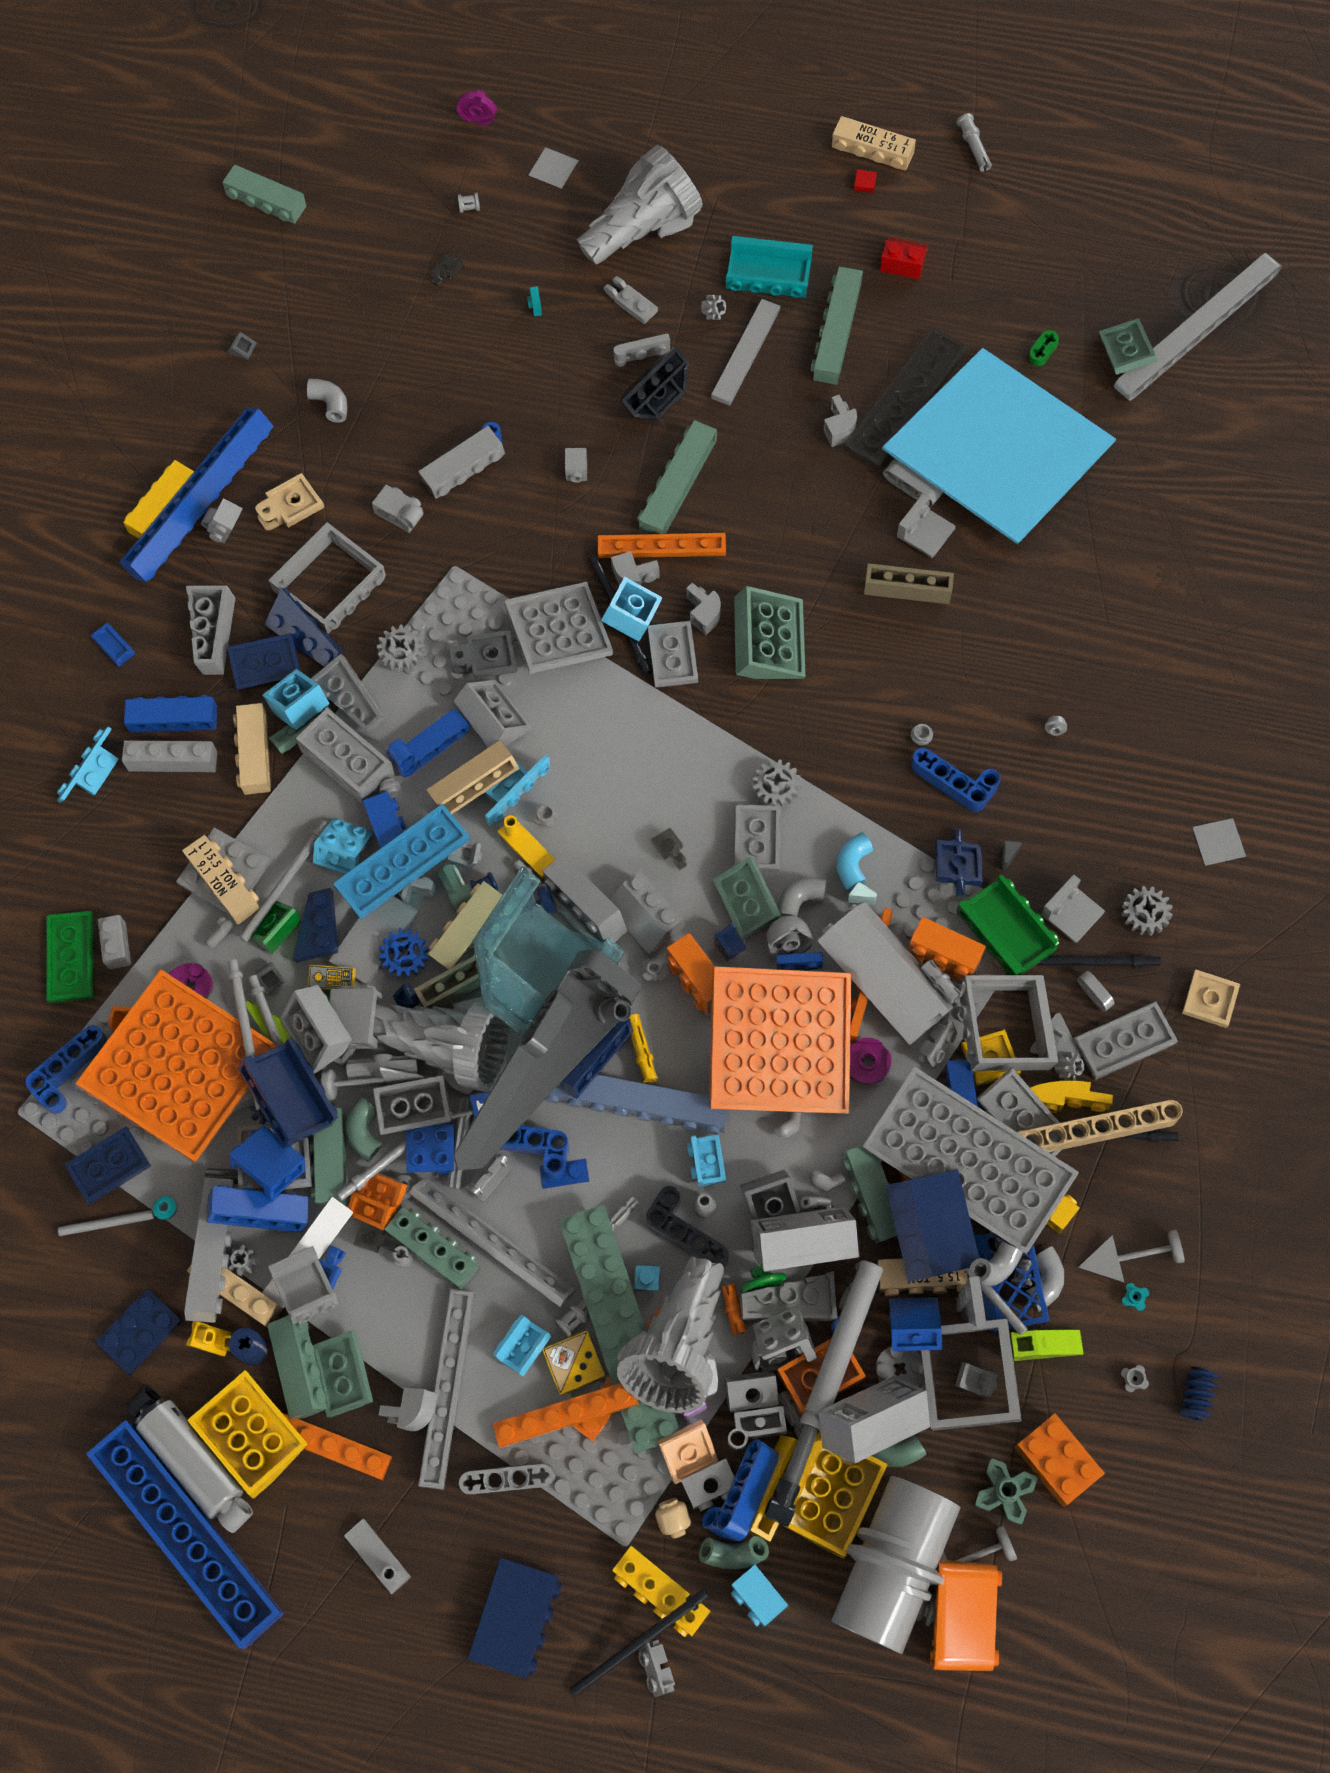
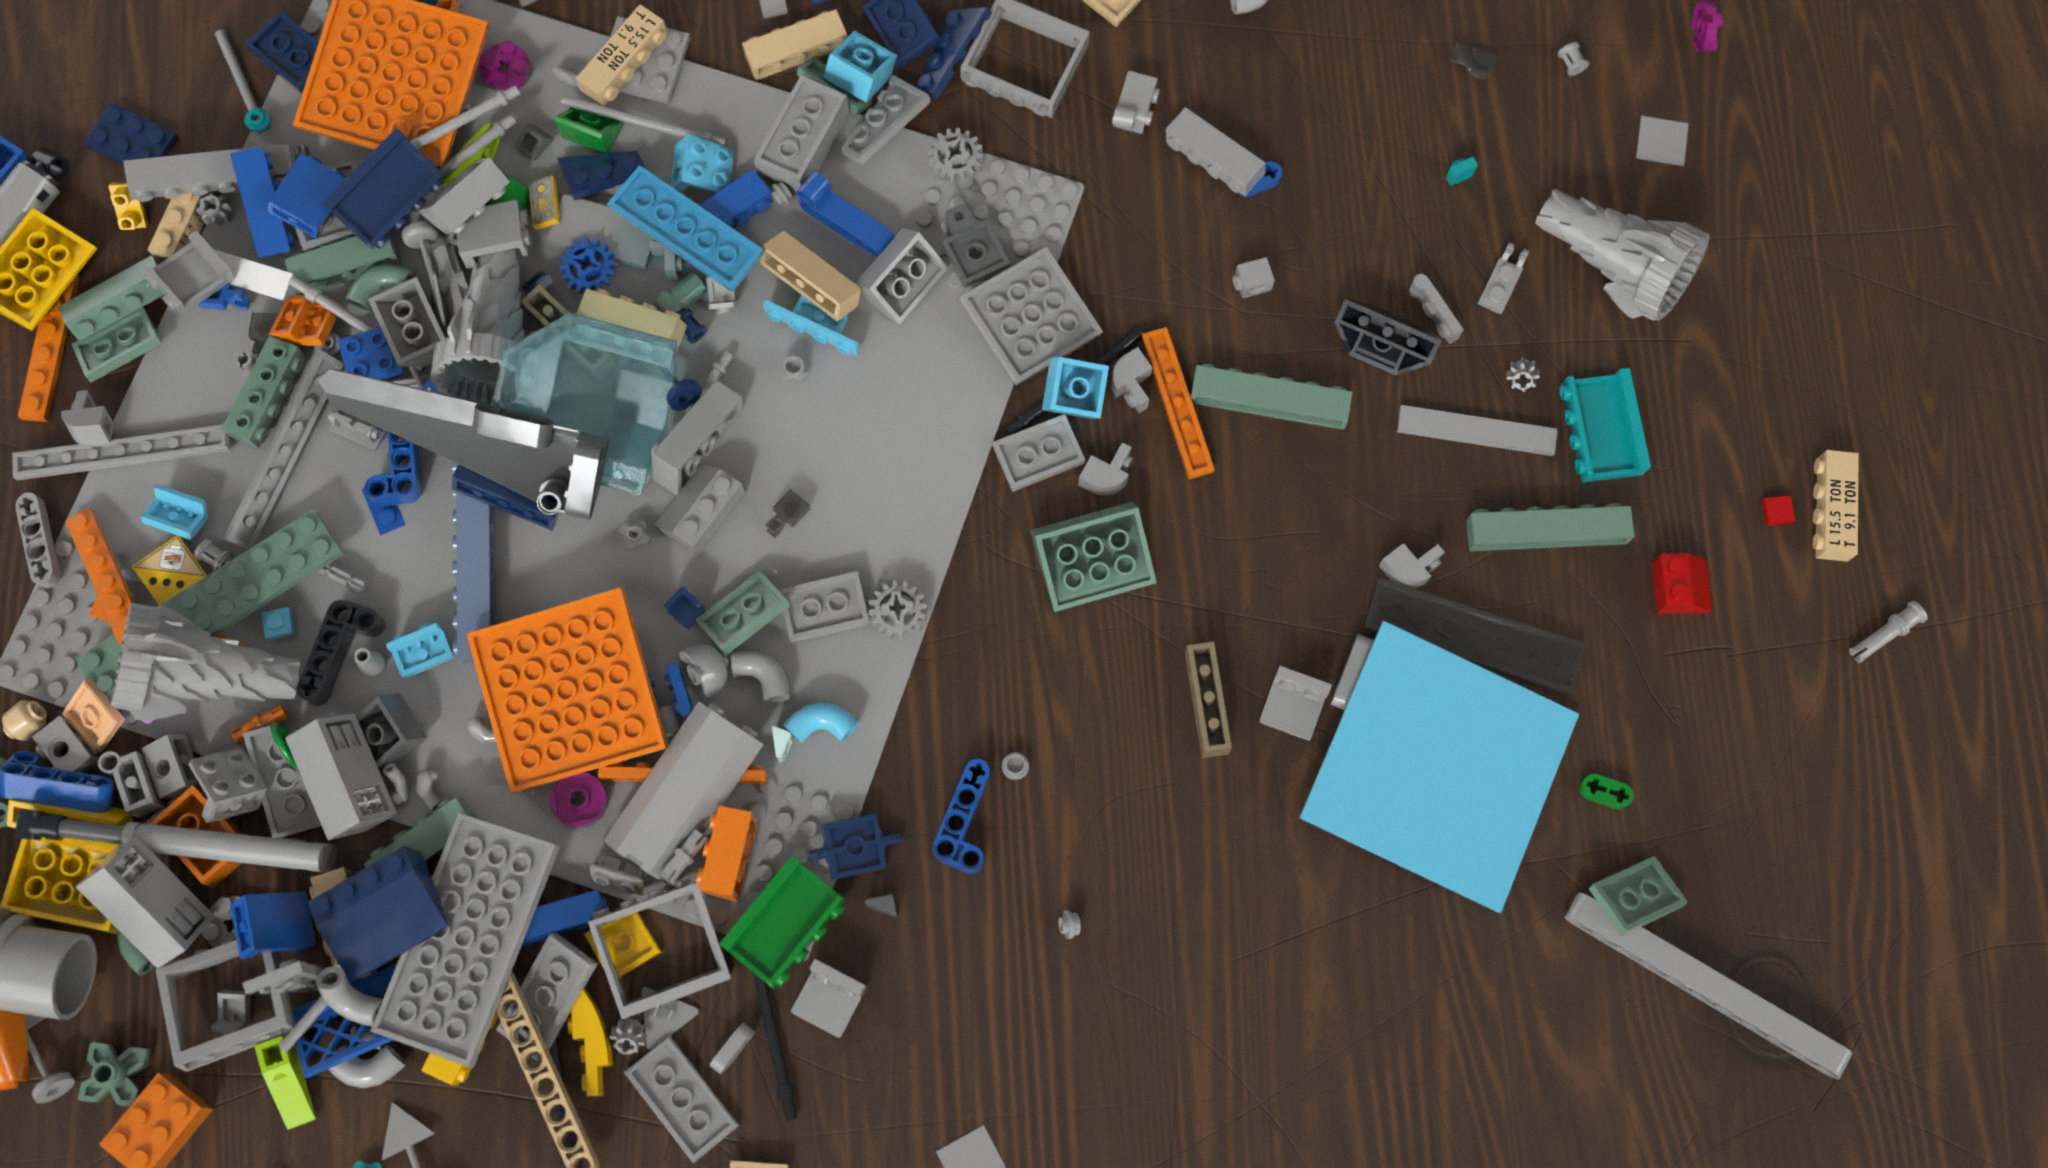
camera: 70 degrees right, 5 degrees up
dark blue piece [229,1328,268,1365] -> none
yellow piece [497,815,555,880] -> none
yellow pin [629,1014,658,1084] -> none
orange brick [666,932,715,1015] -> none
light grey gear [1122,886,1173,936] -> none

